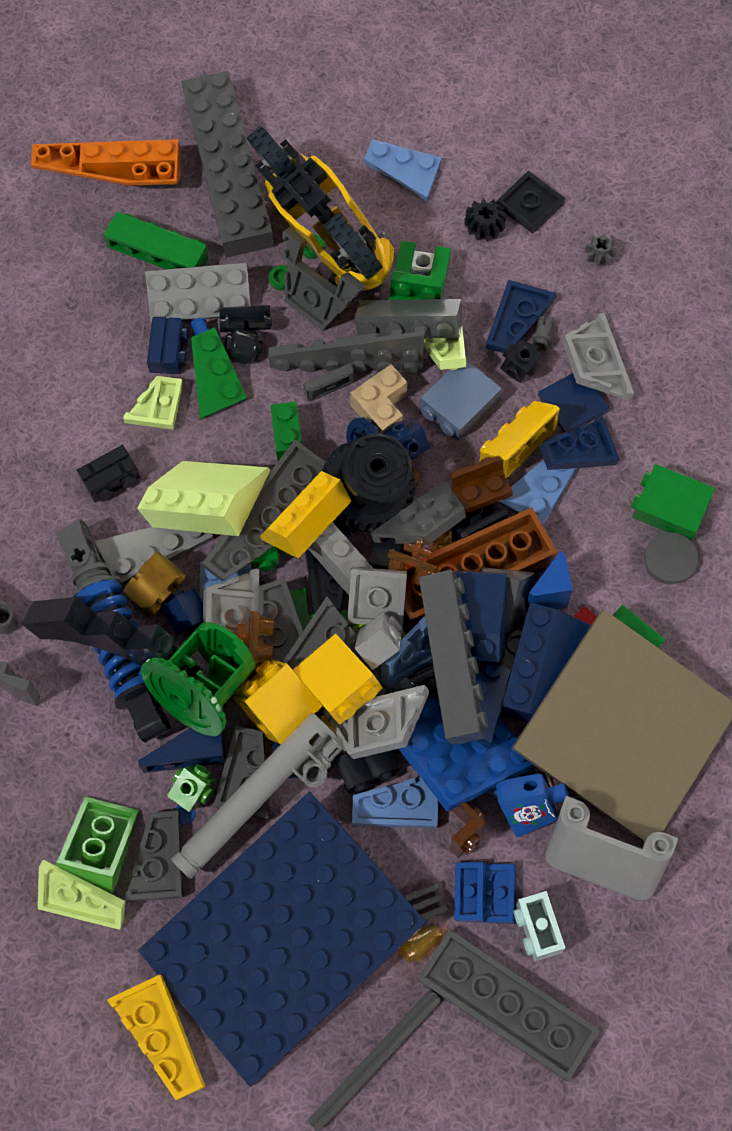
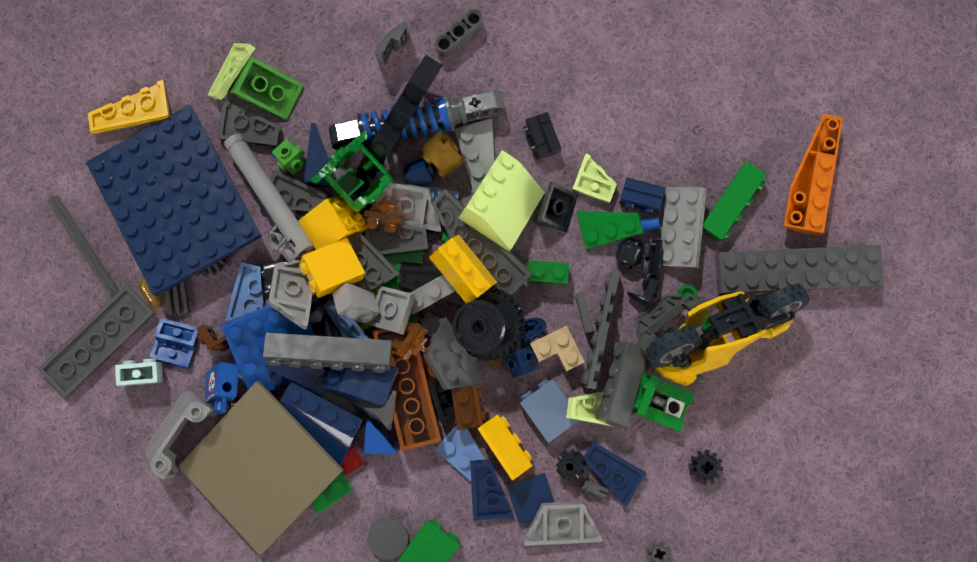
camera: 100 degrees right, 15 degrees up
medium blue wing [364,139,442,202] -> none
black tile [495,171,565,234] -> none
none -> black slope [537,182,578,232]
none -> black plate [627,278,660,308]

